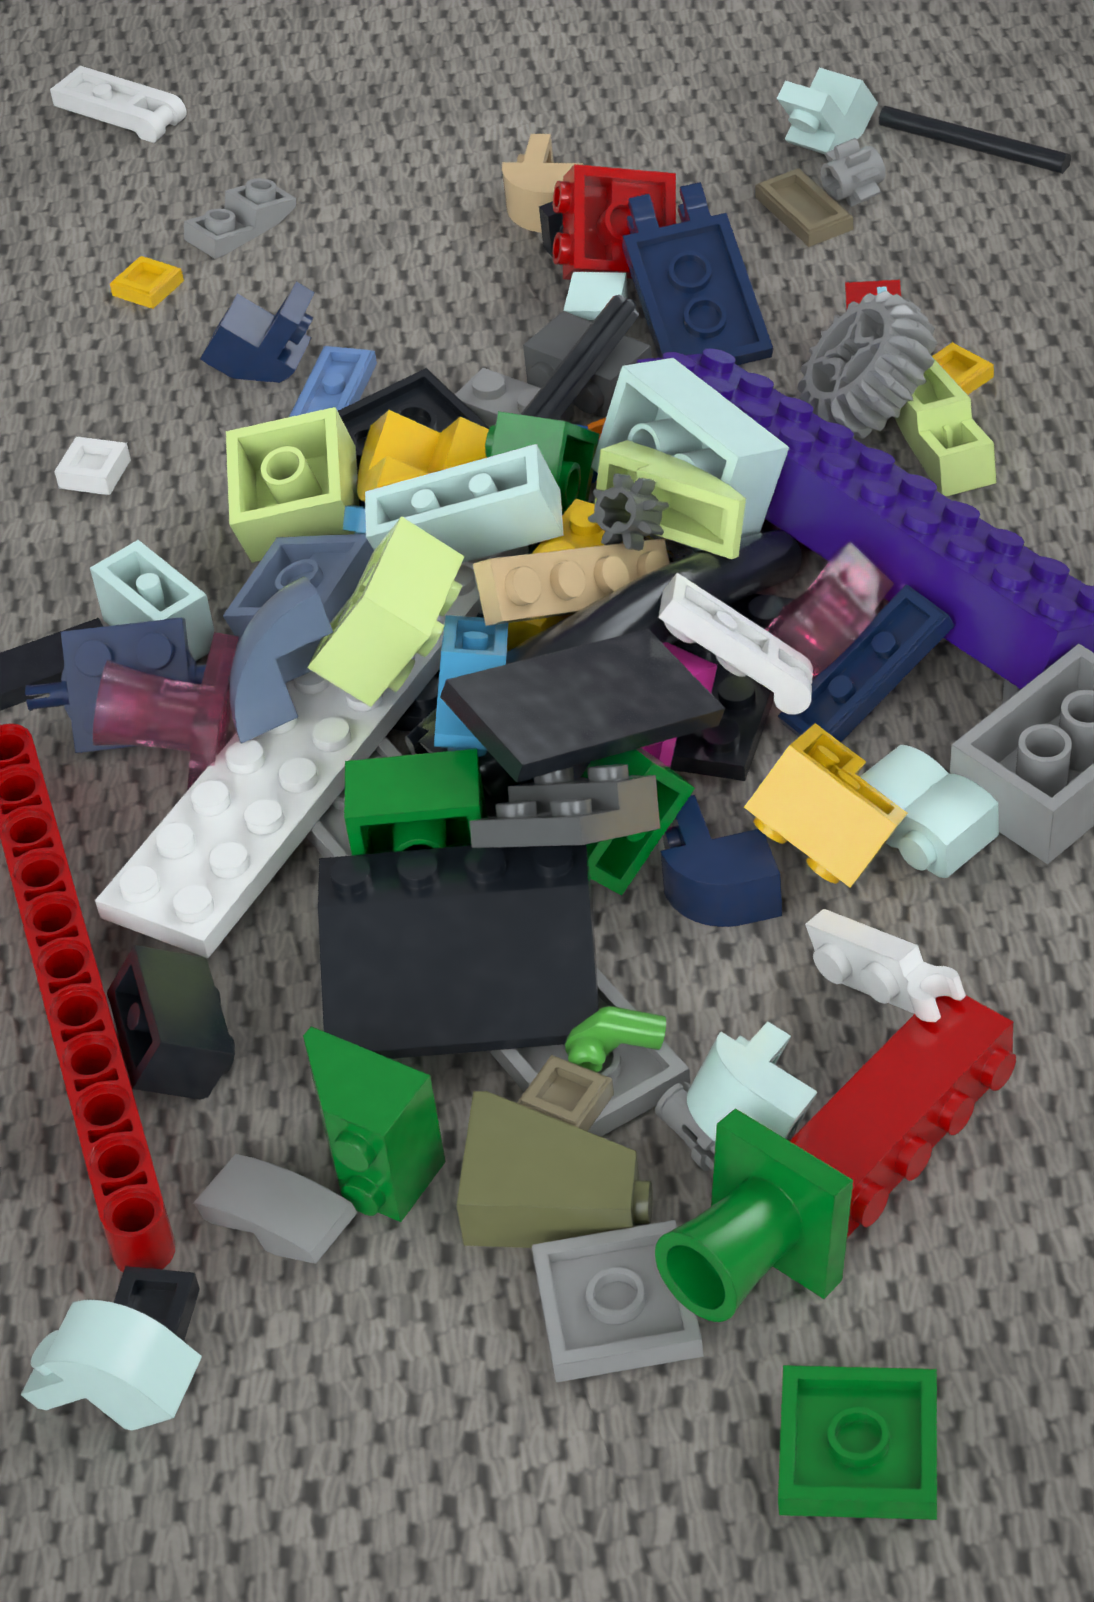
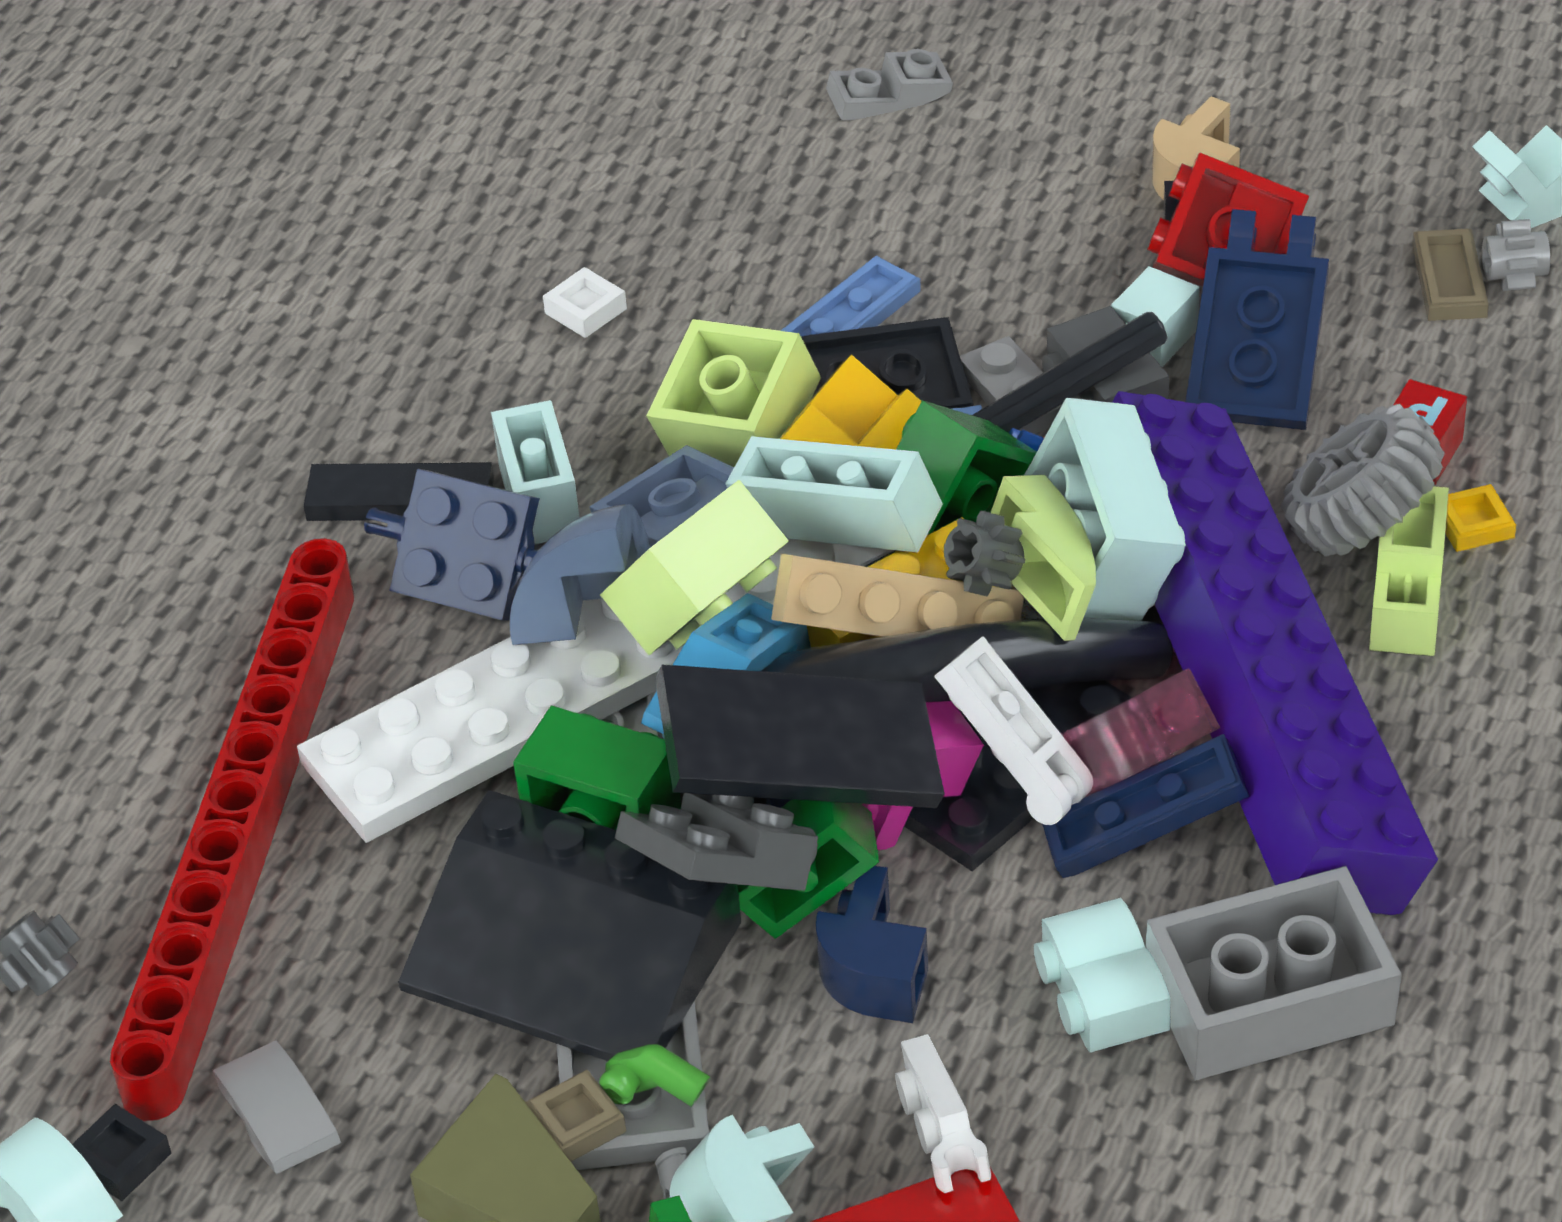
camera: 25 degrees right, 0 degrees up
clear pink plant [93,632,239,791] -> none
black brick [107,945,235,1100] -> none
yellow tile [110,256,184,309] -> none
dark blue brick [200,281,315,383] -> none
green slope [303,1026,446,1222] -> none
yellow brick [744,723,908,888] -> none

